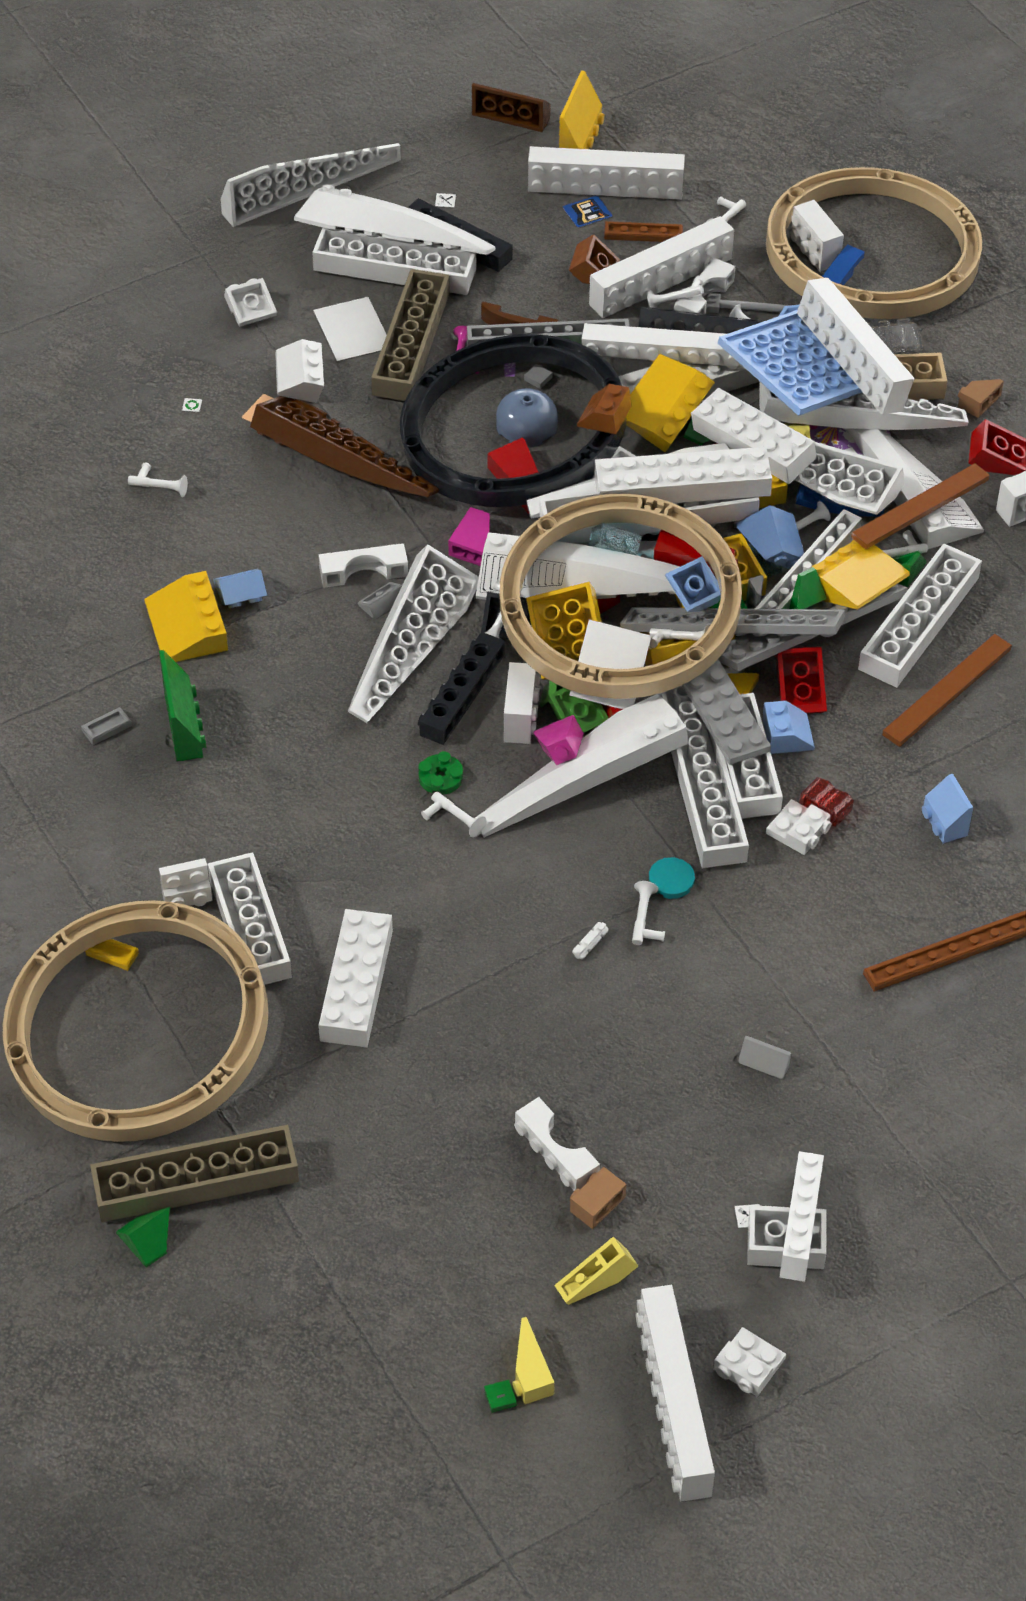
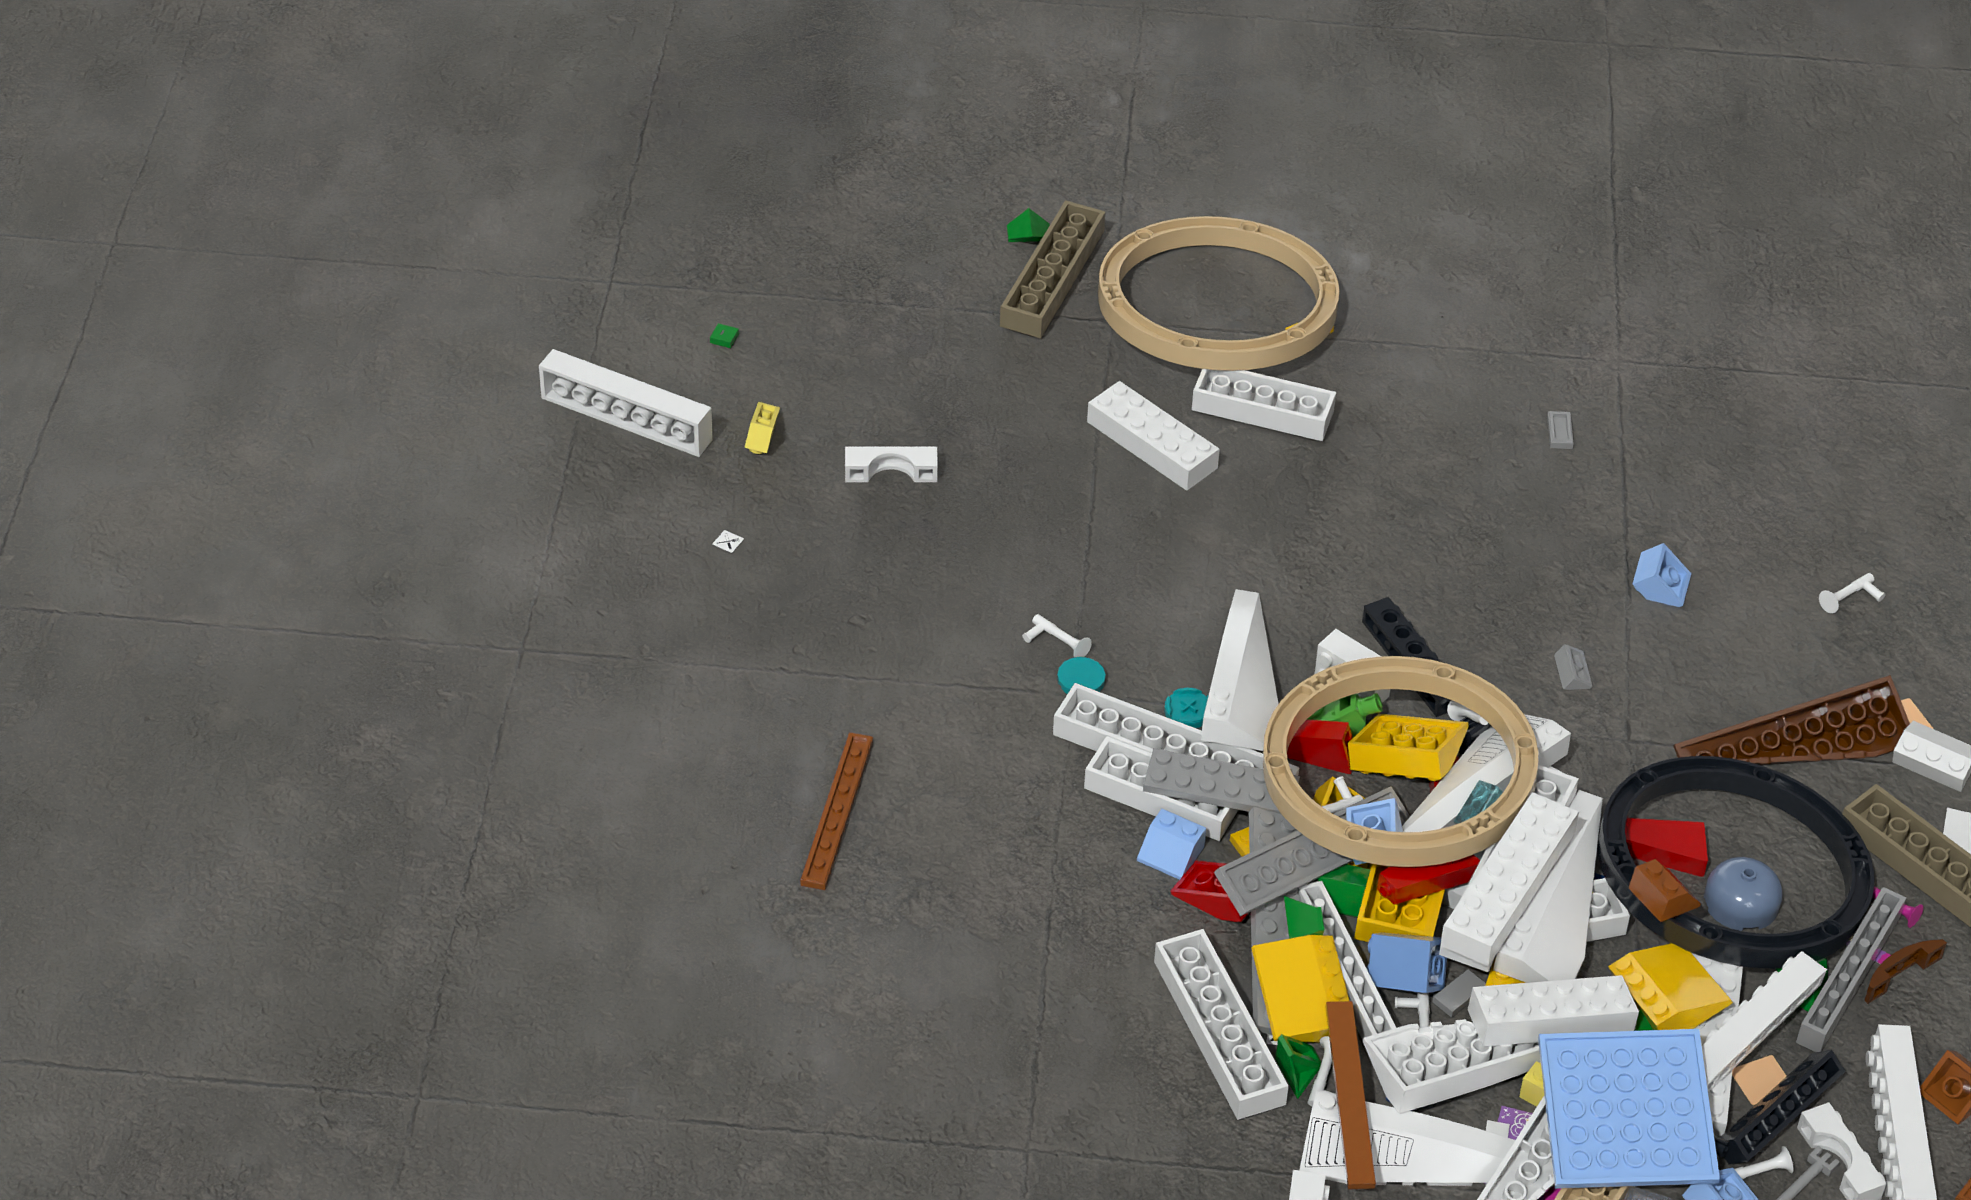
camera: 125 degrees right, 5 degrees down
yellow slope [144,571,228,662] -> none
green slope [159,650,206,762] -> none
white plate [159,858,212,906] -> none
white sticker [182,398,202,412] -> none
white arch [319,543,408,588] -> none
white wedge [348,544,479,723] -> none
green plate [418,751,463,795] -> none
white piece [421,792,487,838] -> none
dark pink slope [448,507,490,566] -> none
light yellow slope [512,1317,554,1404] -> none
dark pink slope [533,715,584,765] -> none
white sticker [570,620,651,709] -> none
medium nougat brick [570,1167,626,1229] -> none
white axle [572,922,608,960] -> none
white piece [647,277,704,308] -> none
white plate [714,1327,786,1397] -> none
light grey slope [739,1036,791,1079] -> none
light grey slope [746,575,763,609] -> none
white brick [747,1205,826,1269] -> none
white plate [766,799,832,855] -> none
white arch [779,1151,824,1282] -> none
white brick [797,277,915,415] -> none
clear red brick [799,777,854,827] -> none
dark orange tile [882,634,1012,747] -> none
light blue slope [922,774,973,843] -> none
none -> teal tile [1164,687,1208,728]

